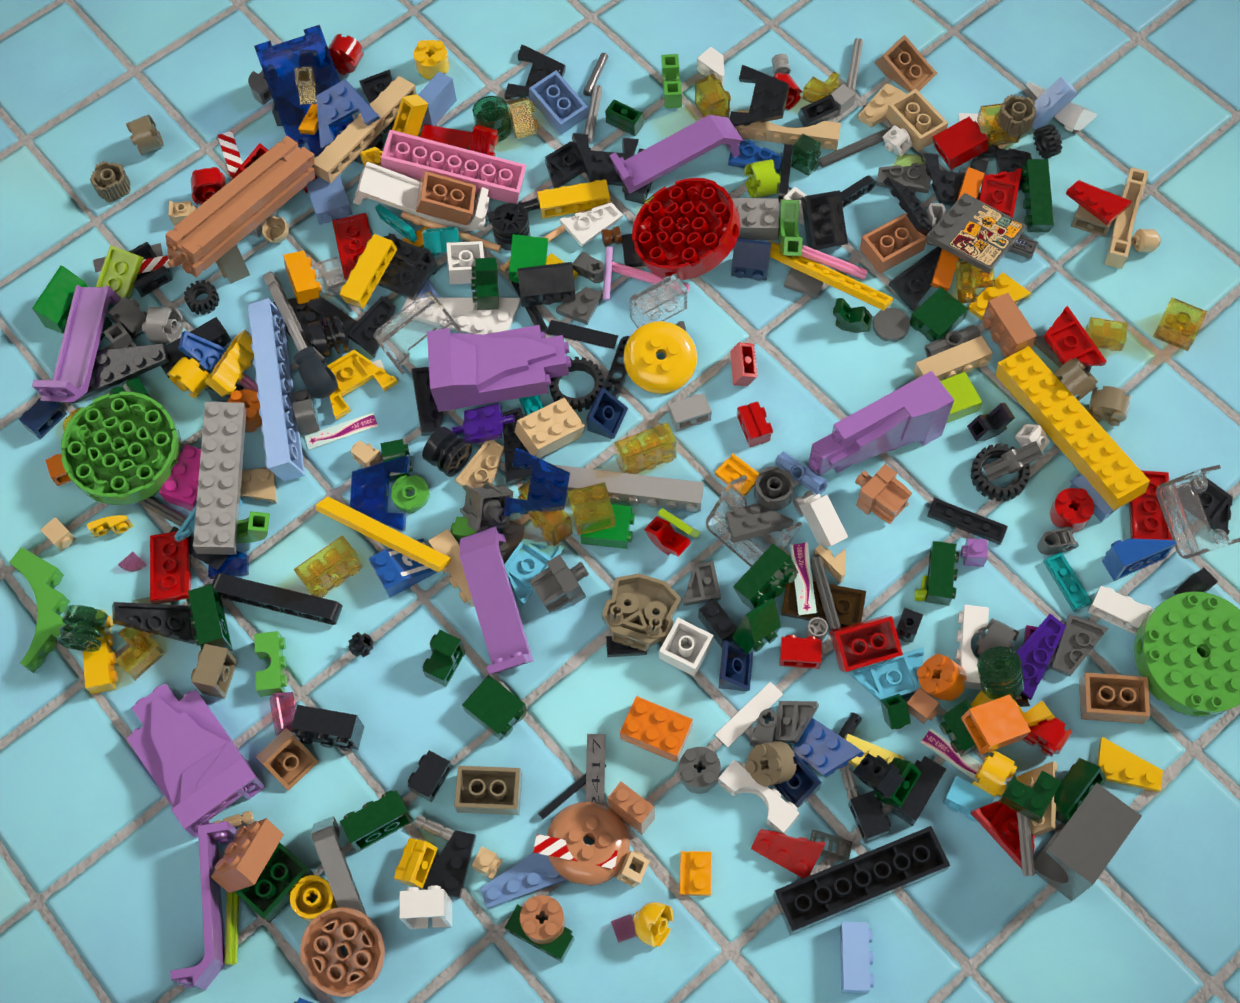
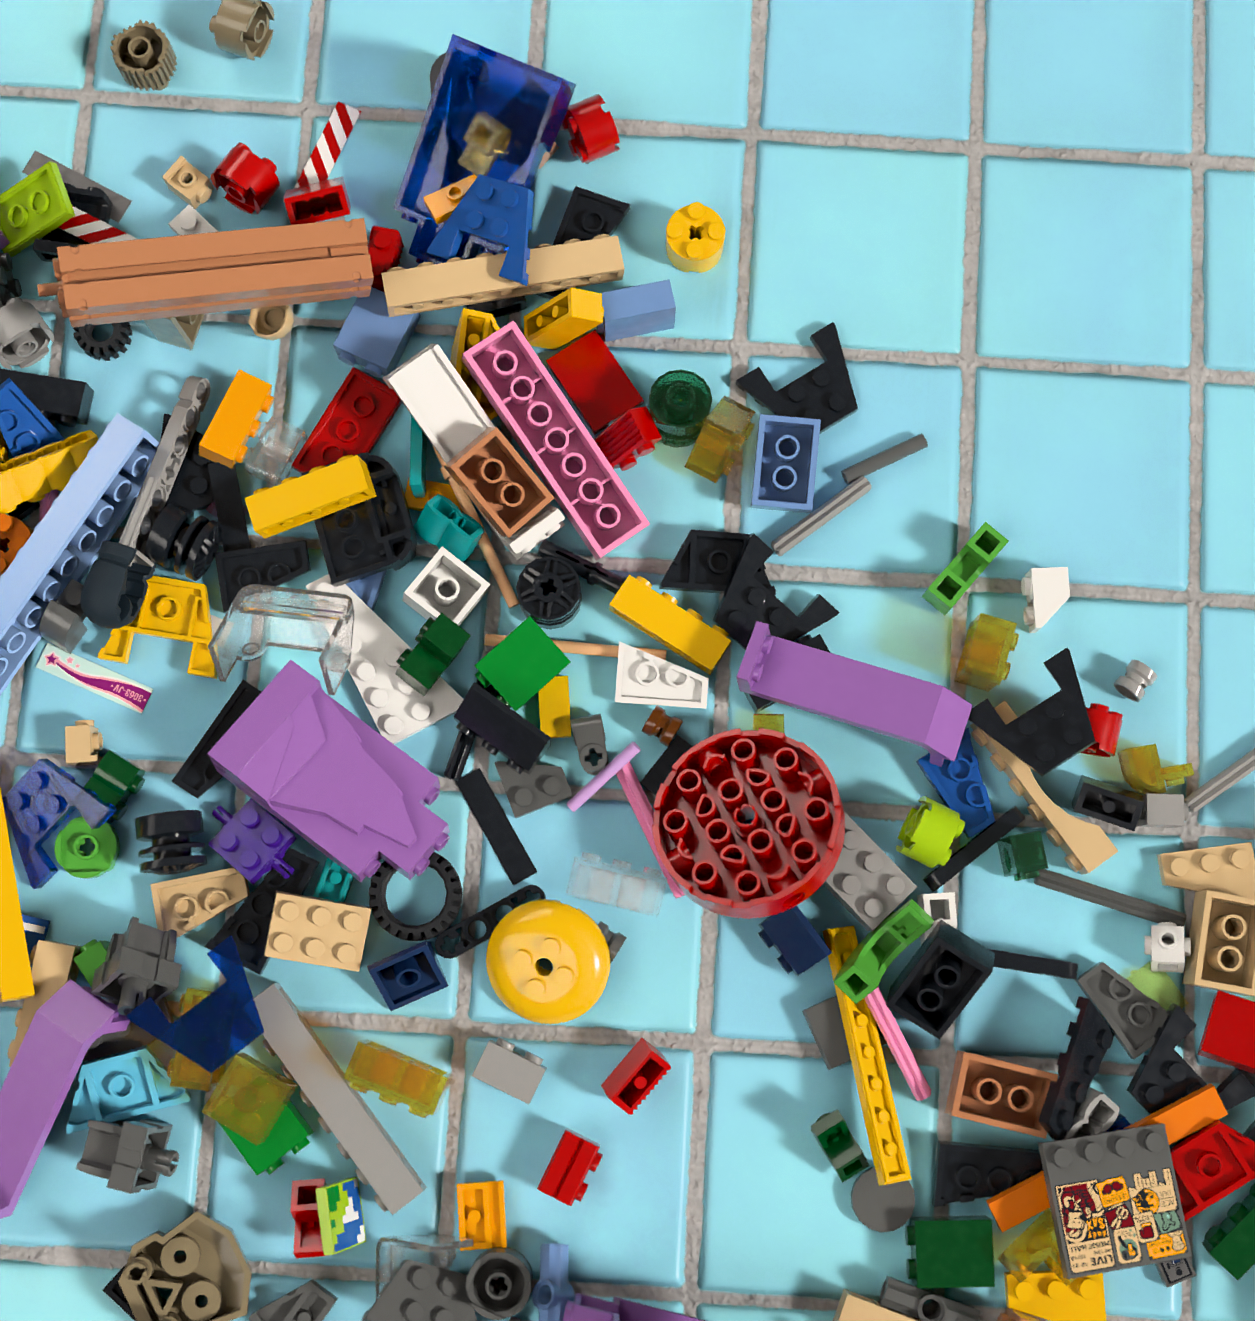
camera: 40 degrees right, 15 degrees up
dark green brick [605,99,644,136] -> none

